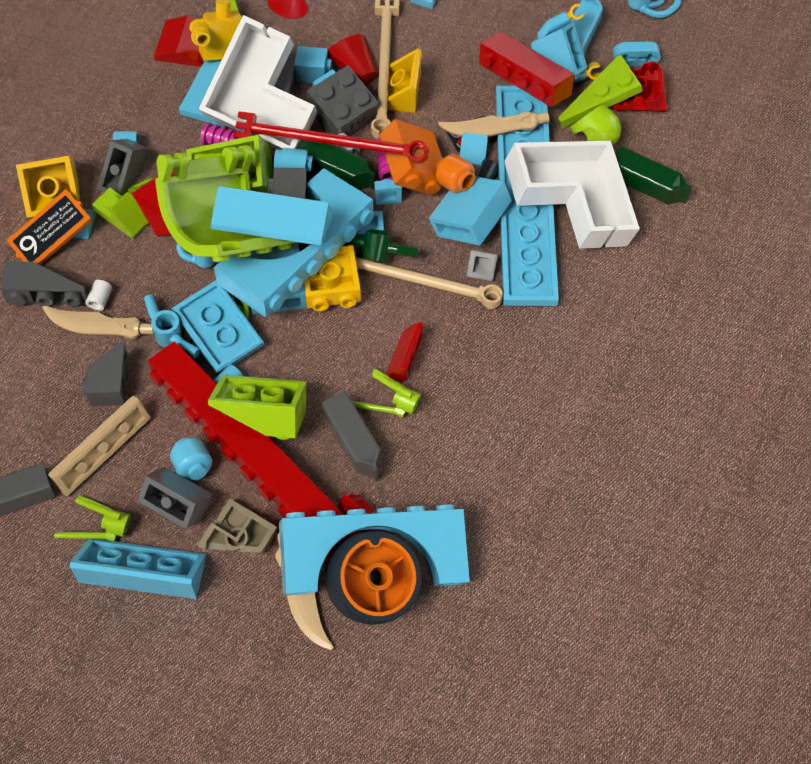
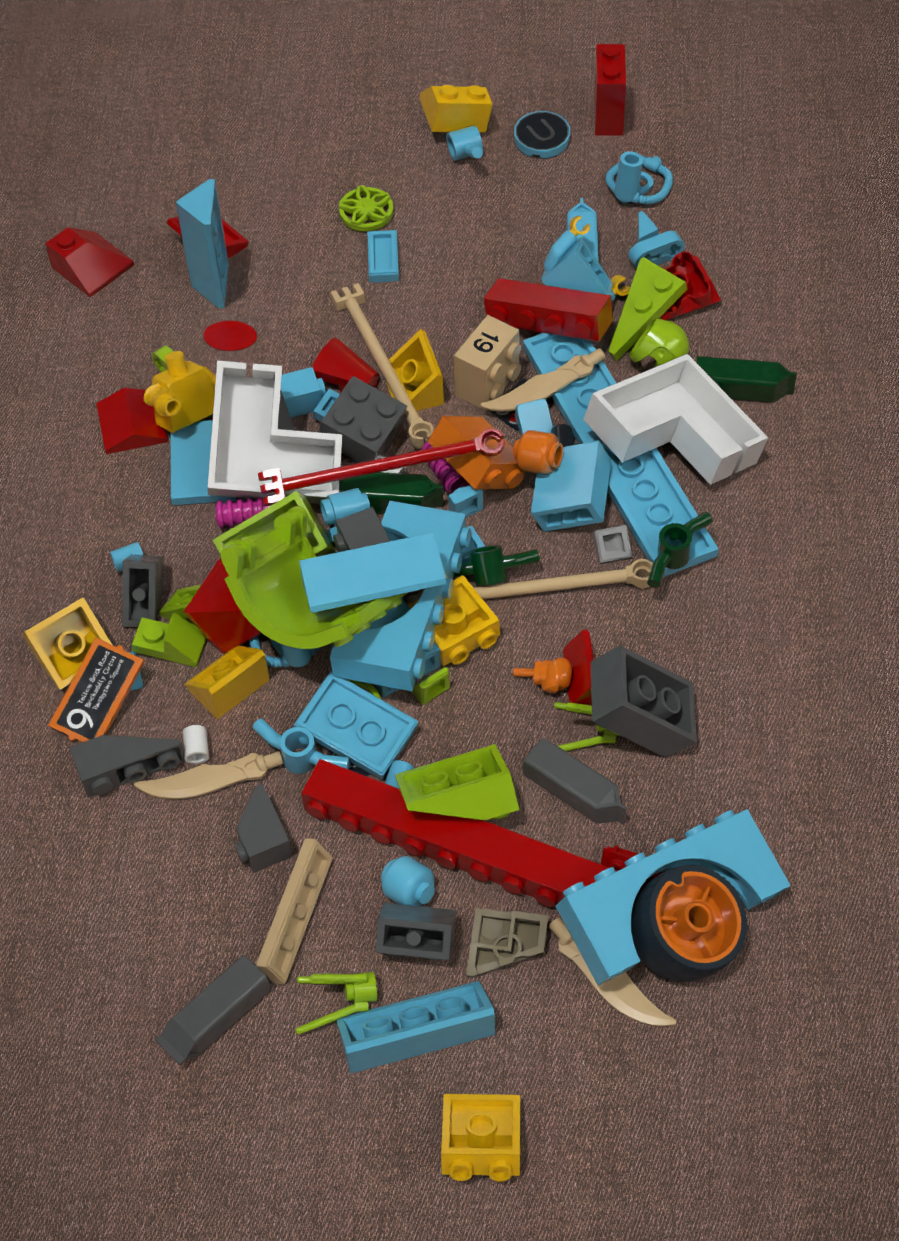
camera: 20 degrees left, 5 degrees down
none -> yellow slope [184,645,270,720]
none -> lime slope [412,667,450,705]
none -> yellow plate [441,1094,520,1182]
none -> tan brick [454,315,521,411]
none -> orange piece [513,658,572,694]
none -> dark grey brick [591,645,697,758]
none -> medium azure slope [637,211,658,243]
none -> dark green piece [647,512,713,588]

